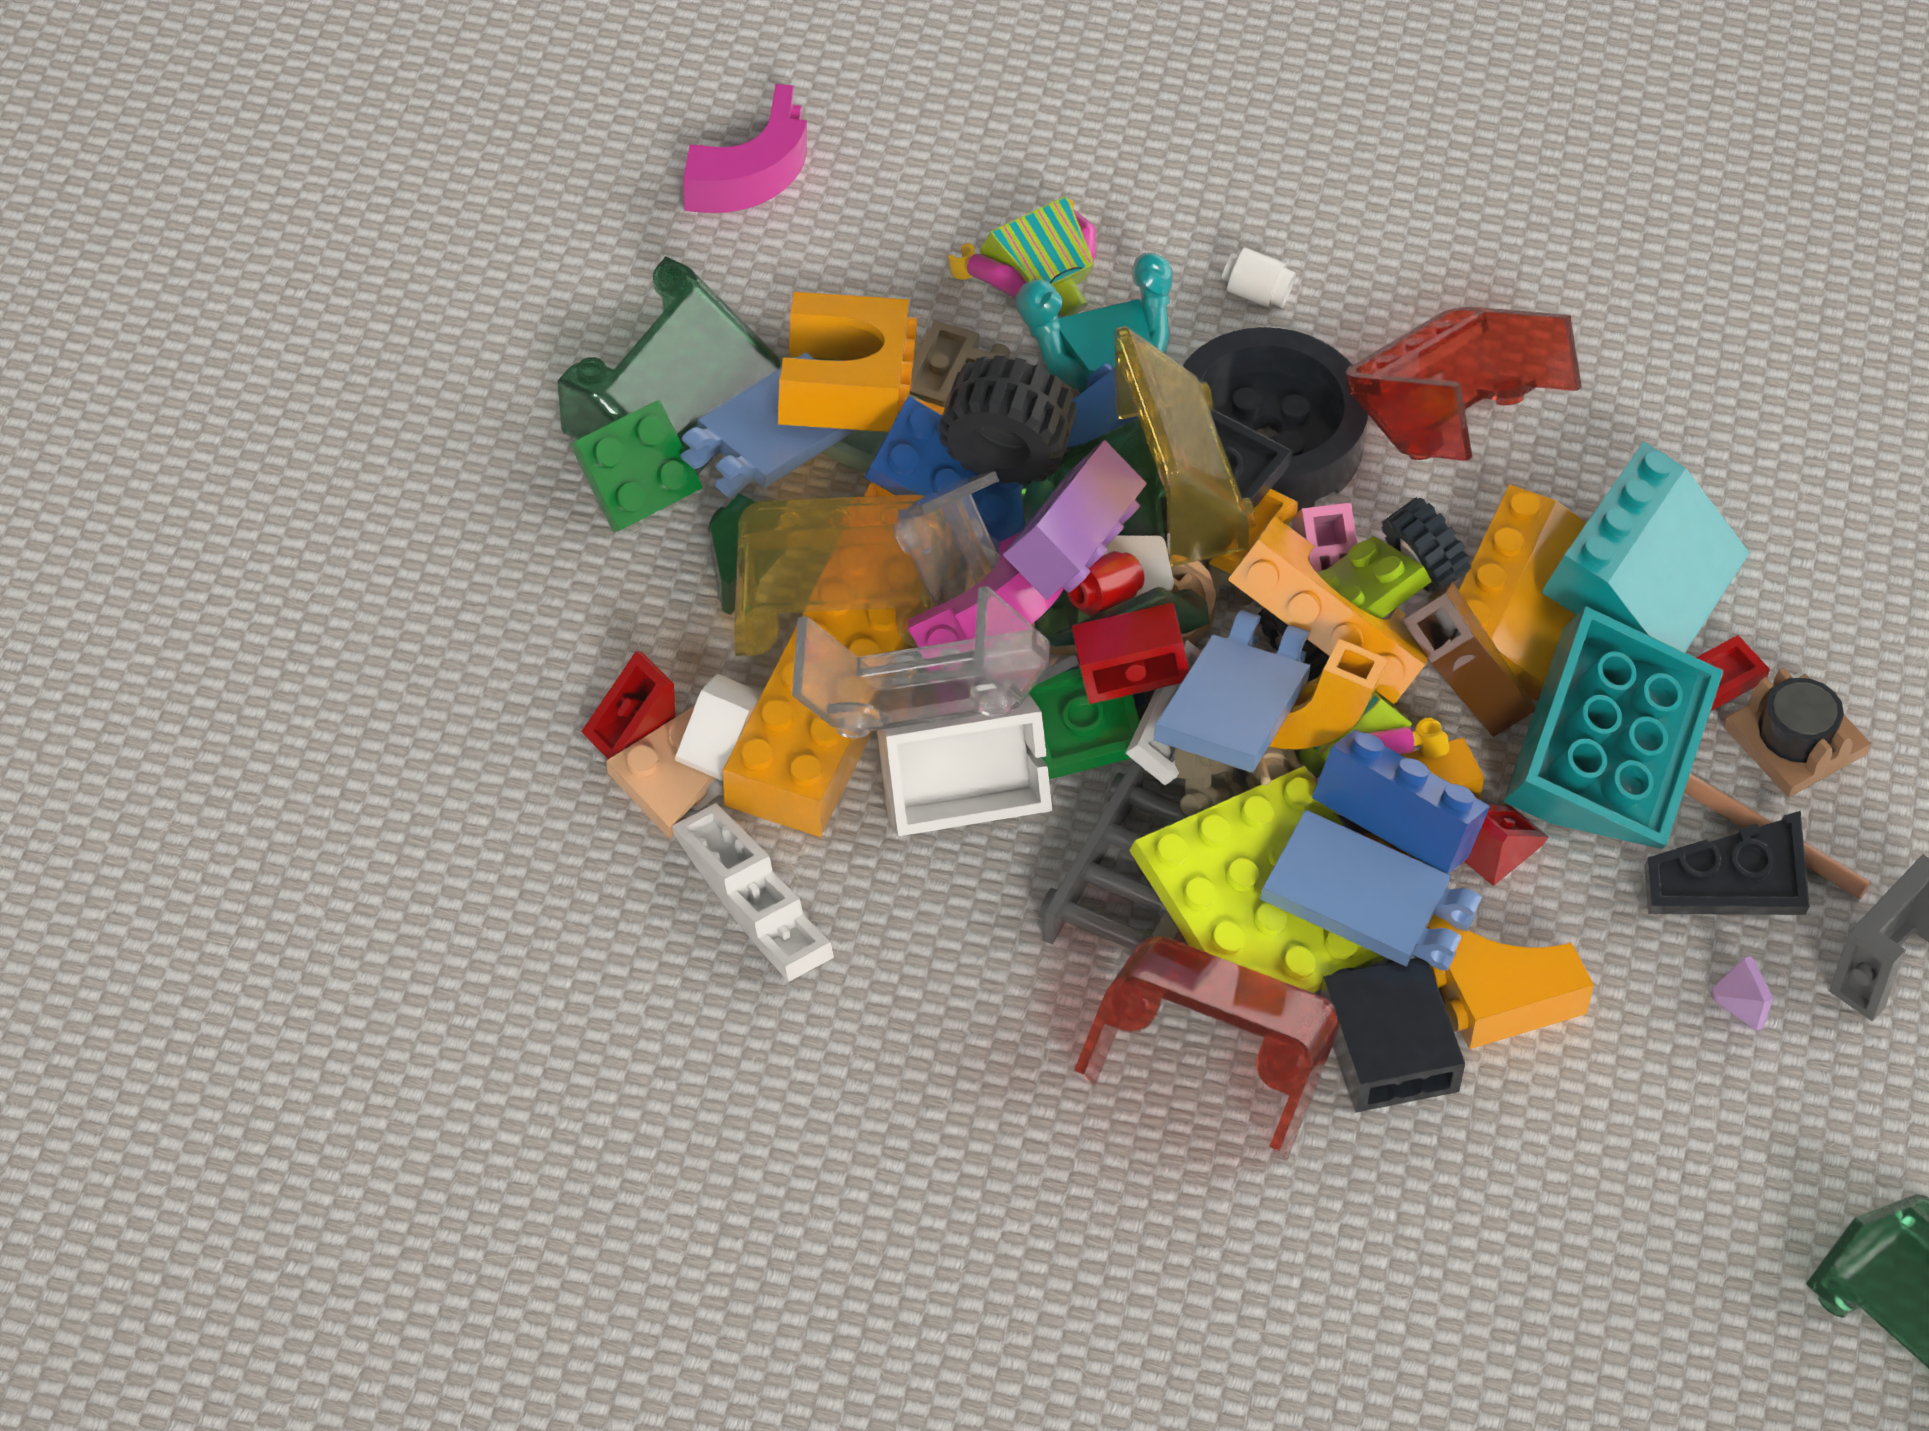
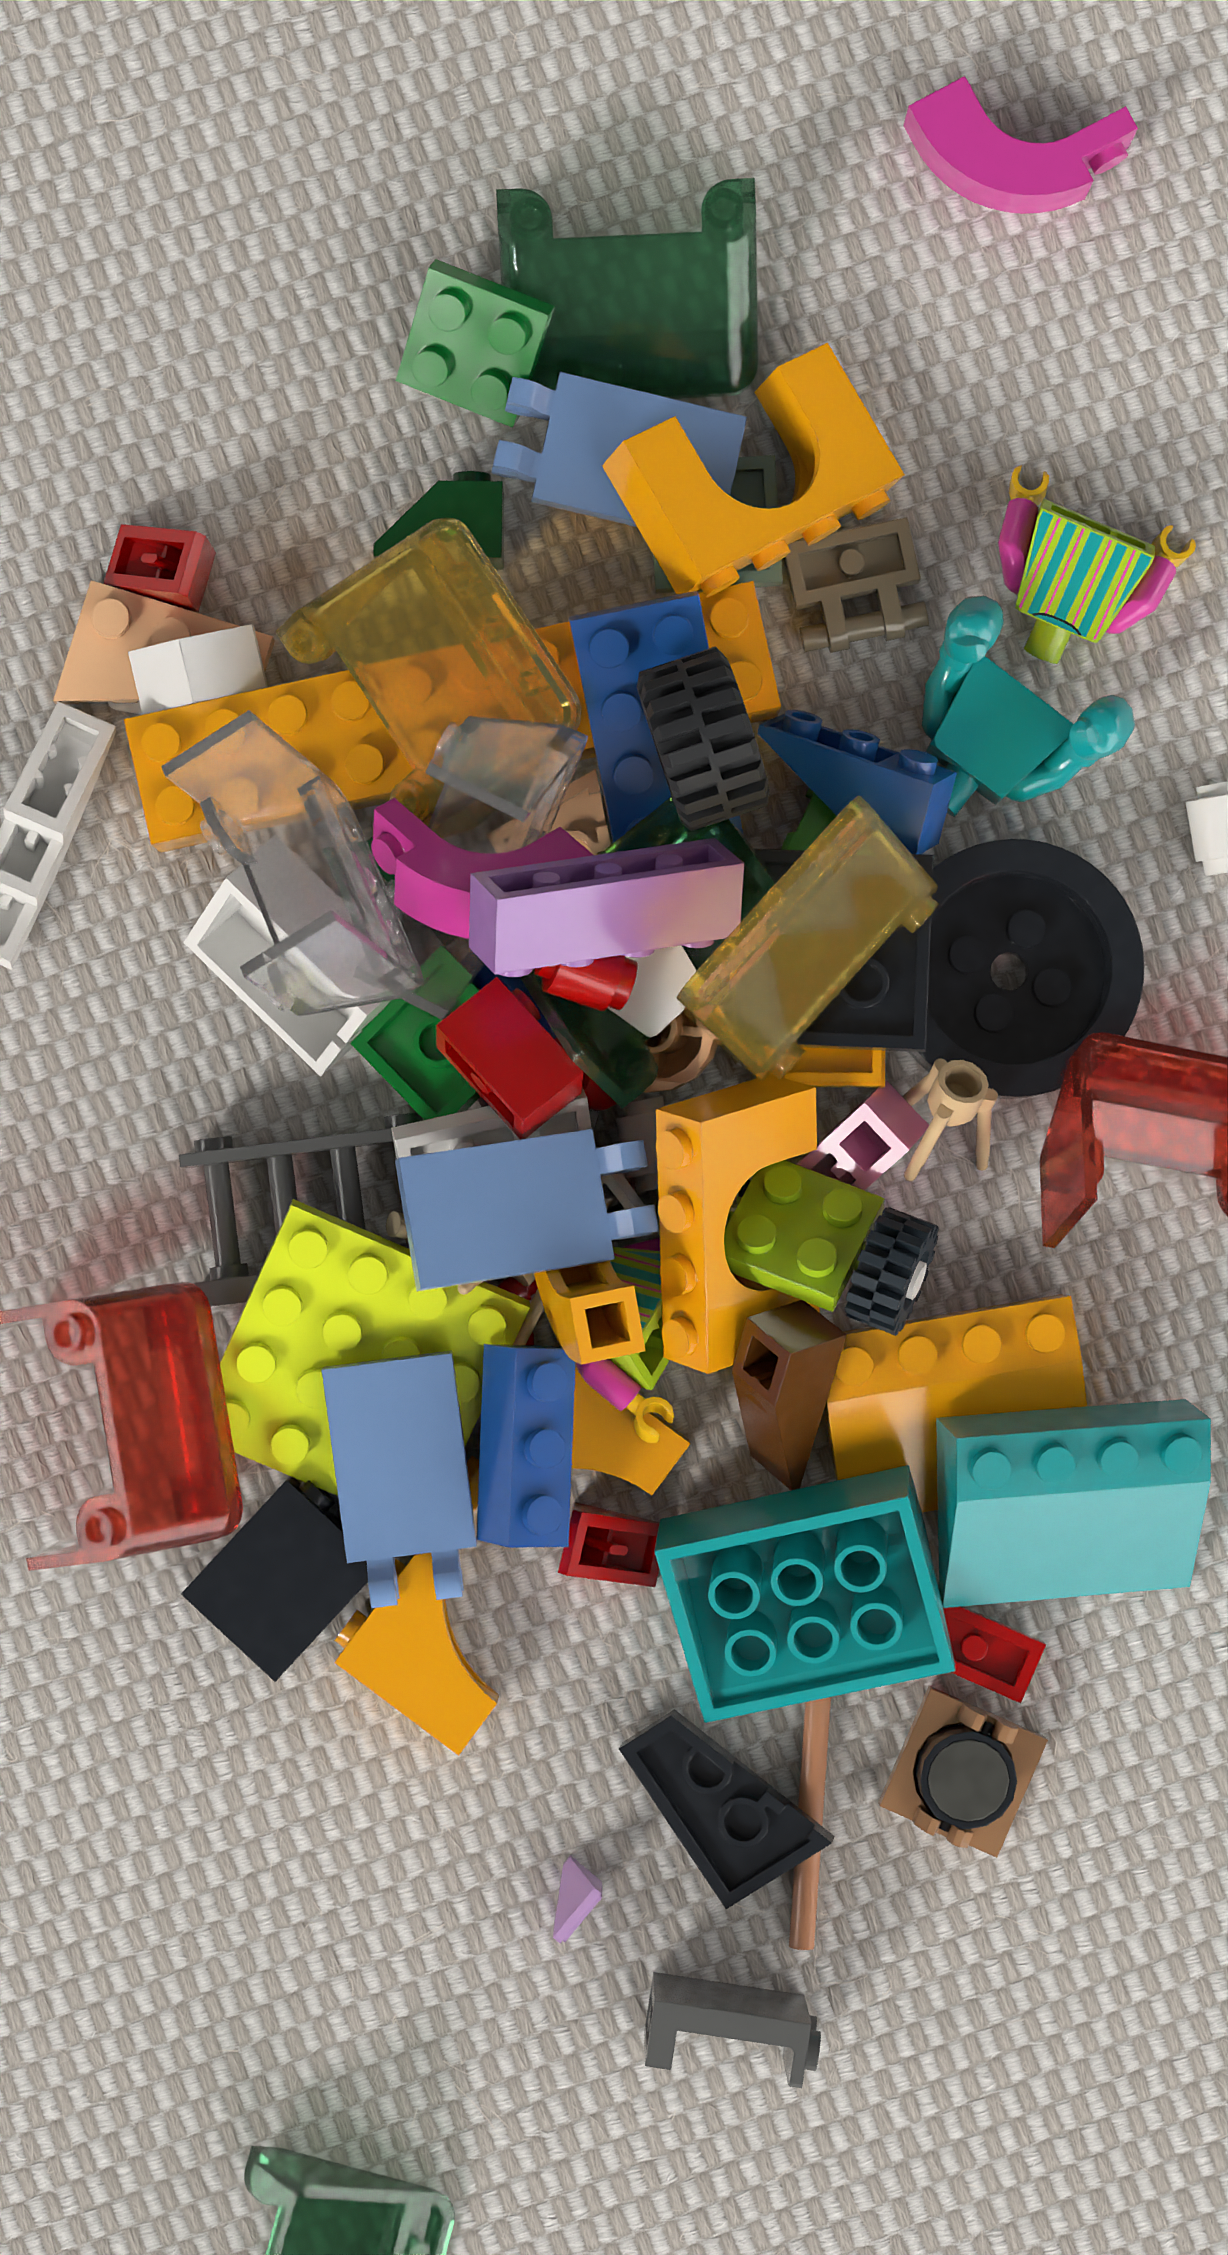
camera: 55 degrees right, 35 degrees up
none -> tan plant [902,1059,998,1181]

